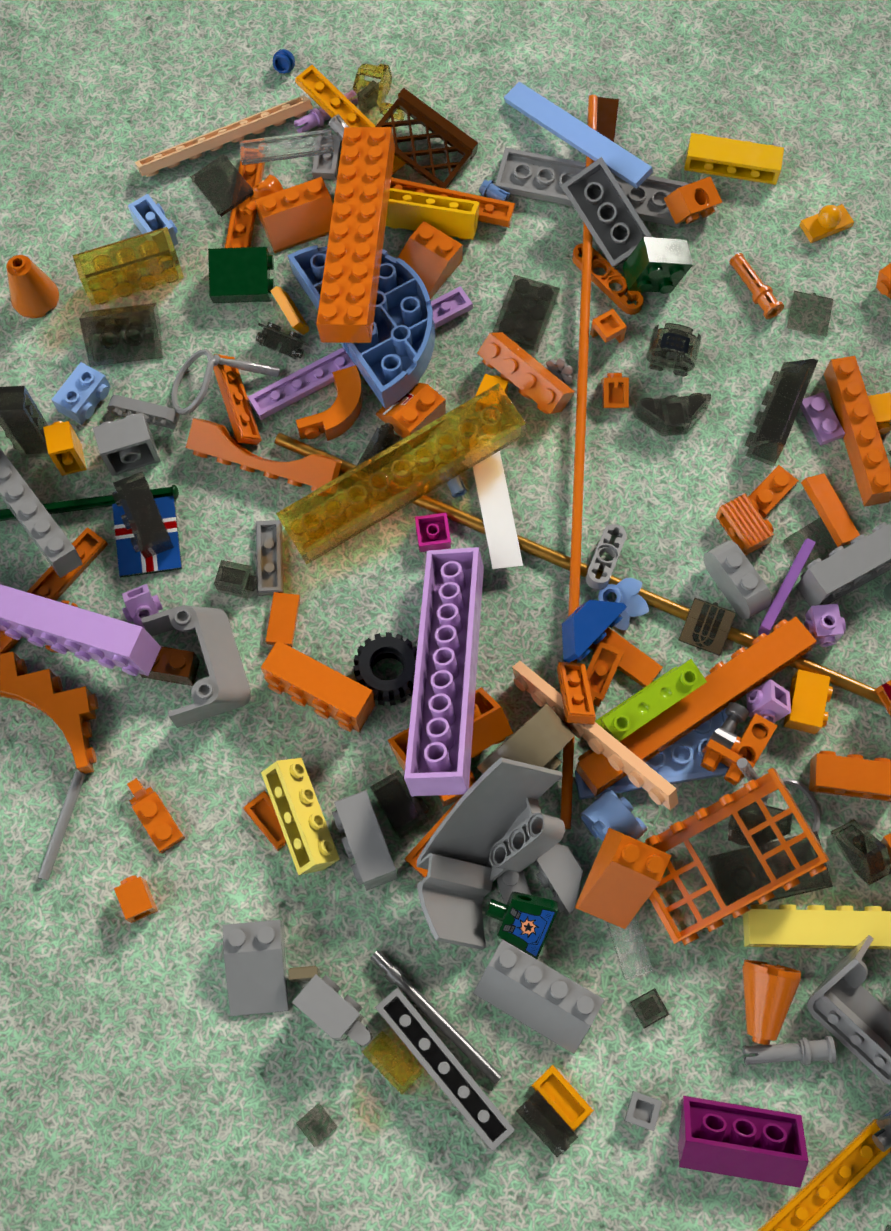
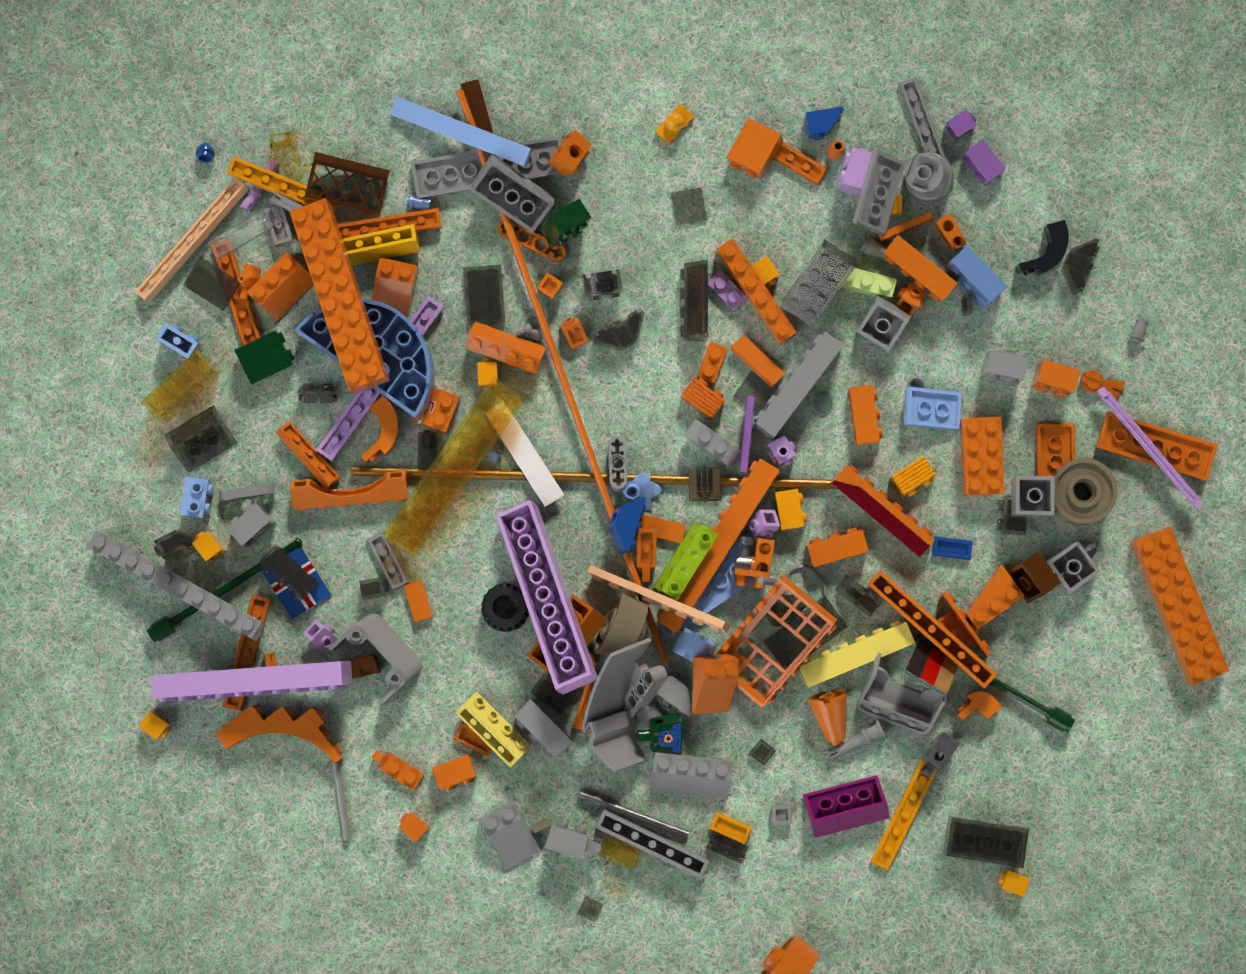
camera: 25 degrees left, 15 degrees up
orange cone [6,255,59,319] -> none
light grey piece [171,349,280,415] -> none
orange brick [261,640,375,732] -> none
light orange tile [271,286,310,335] -> none
clear smoke tile [357,80,380,113] -> none
dark pink piece [415,513,451,552] -> none
orange tile [557,662,596,725] -> none
yellow brick [684,133,784,185] -> none
orange pin [729,253,784,319] -> none
none -> orange brick [432,754,477,792]

